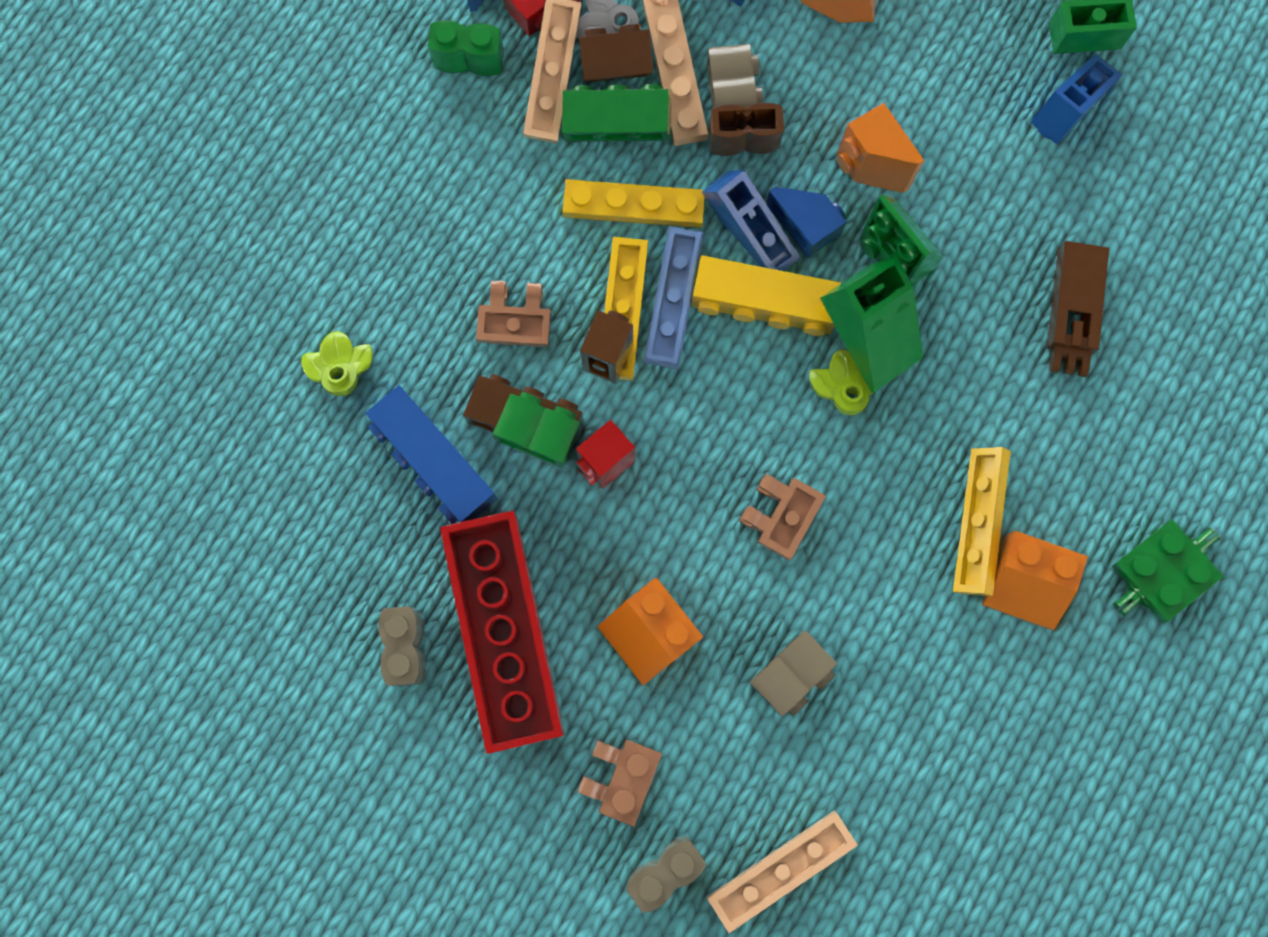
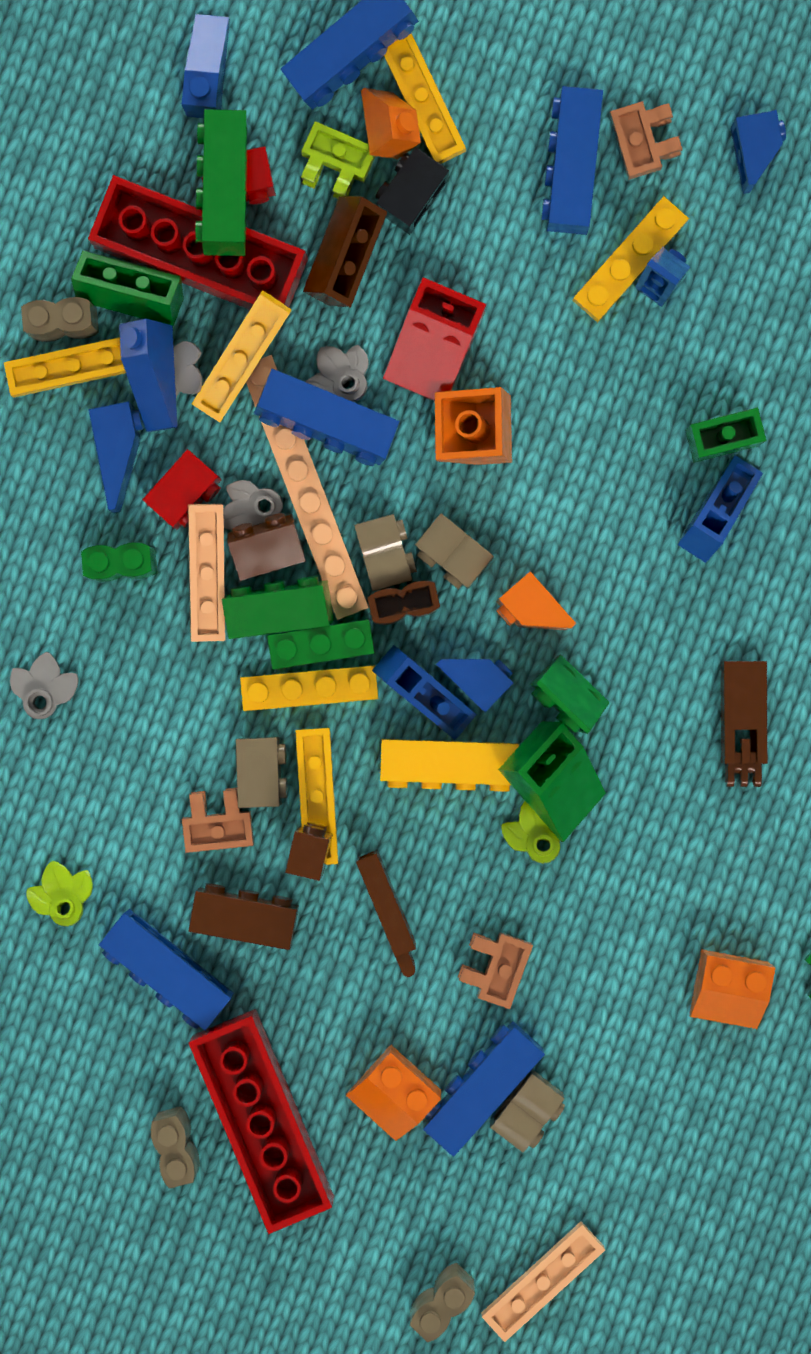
camera: 10 degrees left, 10 degrees up
green brick [492,392,580,468] -> none
red brick [576,419,635,490] -> none
nougat plate [578,739,662,827] -> none
medium blue tile [643,226,704,370] -> none
yellow plate [953,447,1011,596] -> none
none -> light grey plate [10,652,79,719]
none -> dark tan brick [236,737,288,808]
none -> green brick [267,619,375,670]
none -> reddish brown hinge [356,849,416,977]
none -> dark tan brick [415,513,494,590]
none -> blue brick [423,1021,545,1157]

